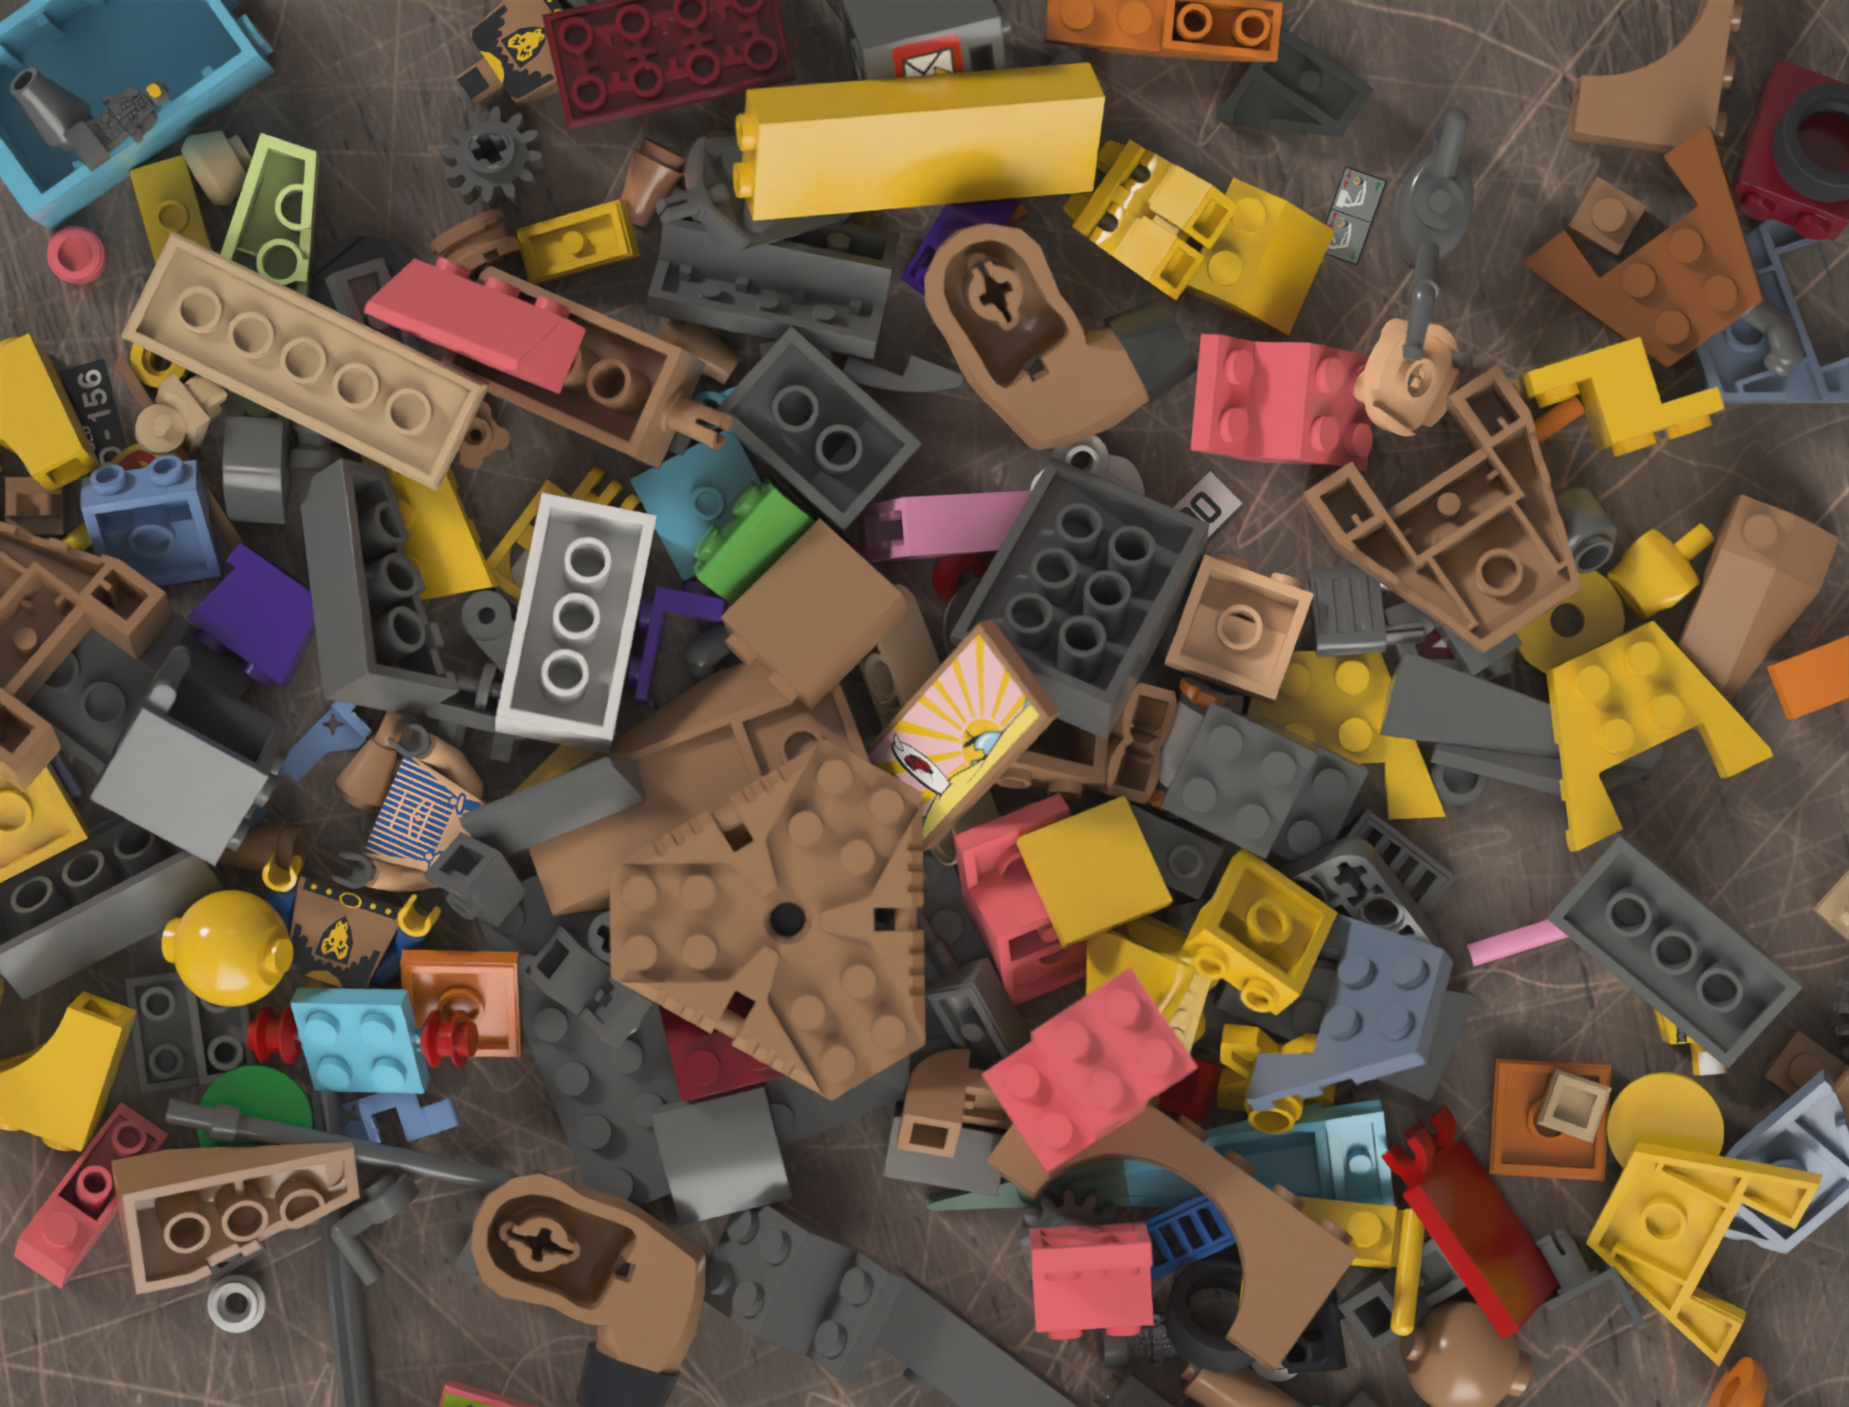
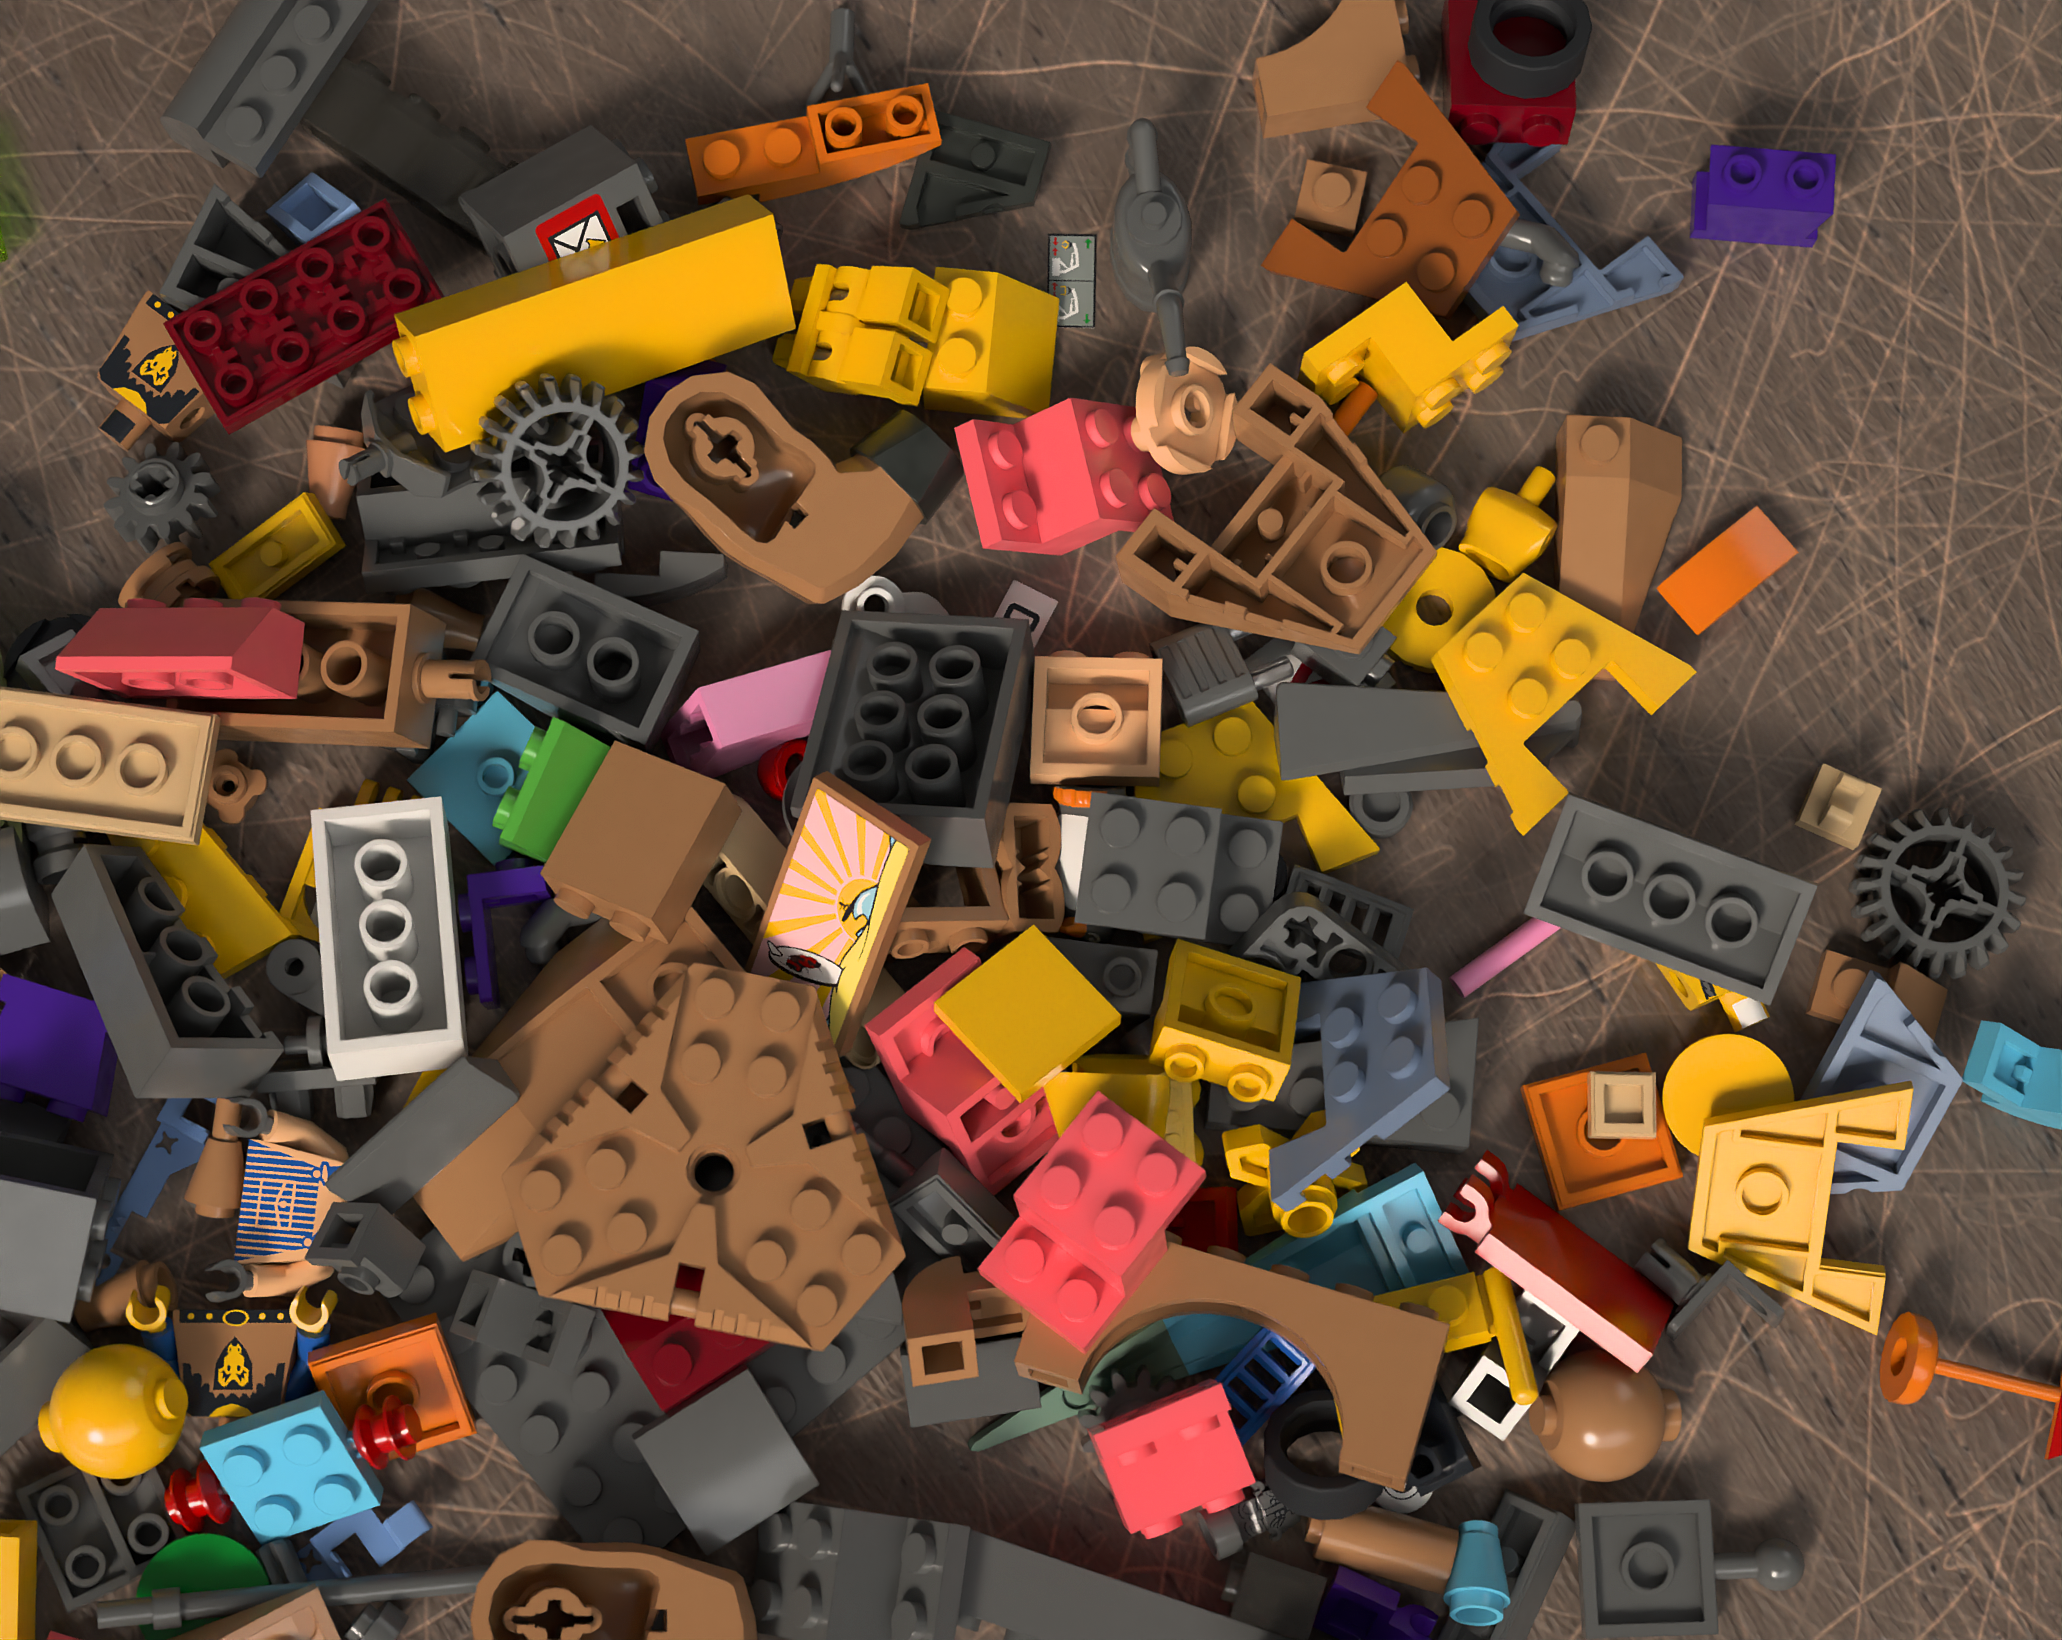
camera: 20 degrees left, 10 degrees down
none -> dark grey gear [470,373,645,548]

